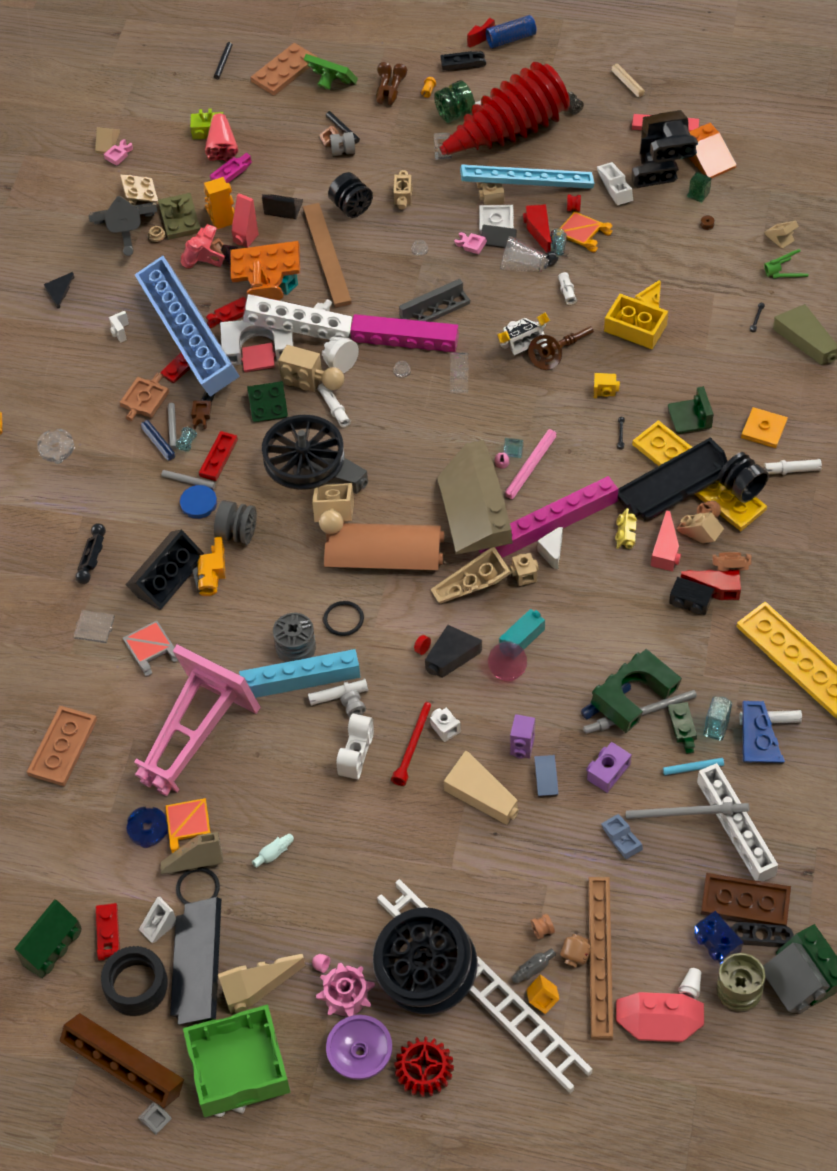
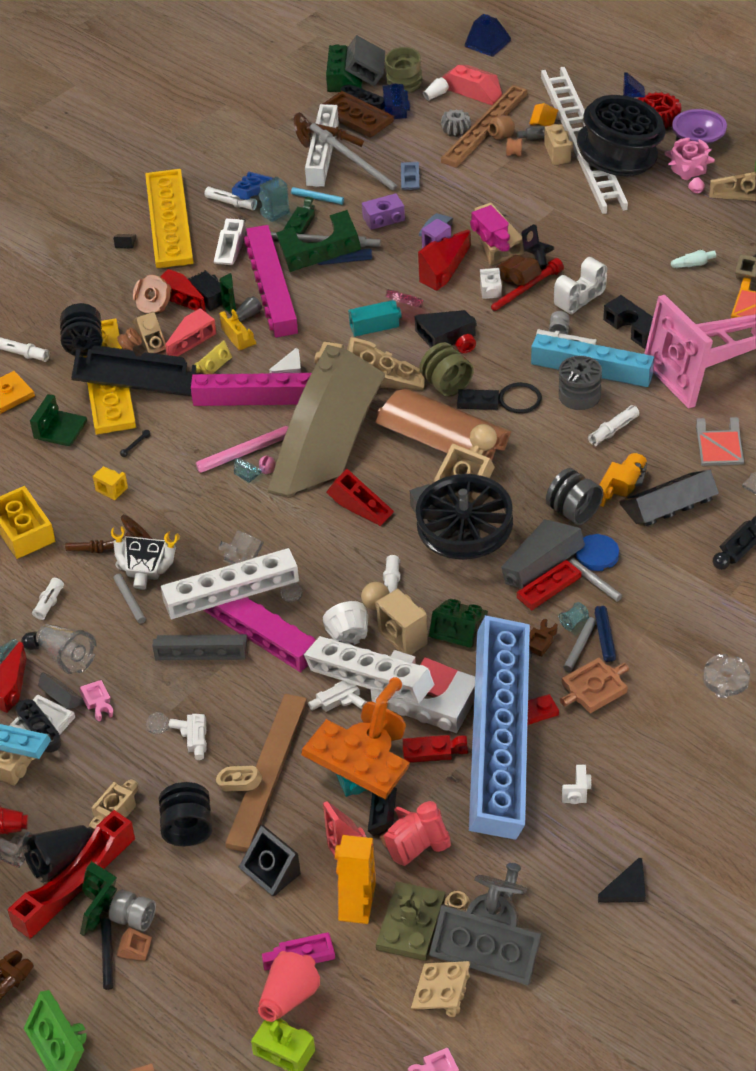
camera: 150 degrees left, 10 degrees down
none -> red arch [7,810,135,939]
none -> black beam [16,699,61,753]
none -> black cone [22,825,93,883]
none -> dark green bracket [80,861,117,936]
none -> black slope [113,234,136,248]
none -> light grey bar [113,574,146,624]
none -> white brick [161,548,299,619]
none -> white piece [169,714,207,760]
none -> white slope [214,218,246,265]
none -> tan plate [216,766,262,791]
none -> dark green slope [219,273,236,316]
none -> yellow hinge [219,309,256,351]
none -> dark grey cone [236,296,262,322]
none -> dark pink brick [244,225,298,338]
none -> reddish brown dish [294,112,364,148]
none -> red slope [326,469,394,526]
none -> red wedge [418,229,471,291]
none -> olive wheel [419,342,474,397]
none -> light grey gear [441,109,471,136]
none -> black plate [457,389,499,410]
none -> clear blue slope [465,14,511,57]
none -> dark pink hinge [470,205,510,252]
none -> reddish brown brick [497,255,541,285]
none -> dark grey slope [501,519,585,588]
none -> black bracket [521,224,554,270]
none -> tan brick [544,124,574,165]
none -> white pin [588,405,639,446]
none -> black arch [603,295,653,349]
none -> clear blue slope [623,72,645,98]

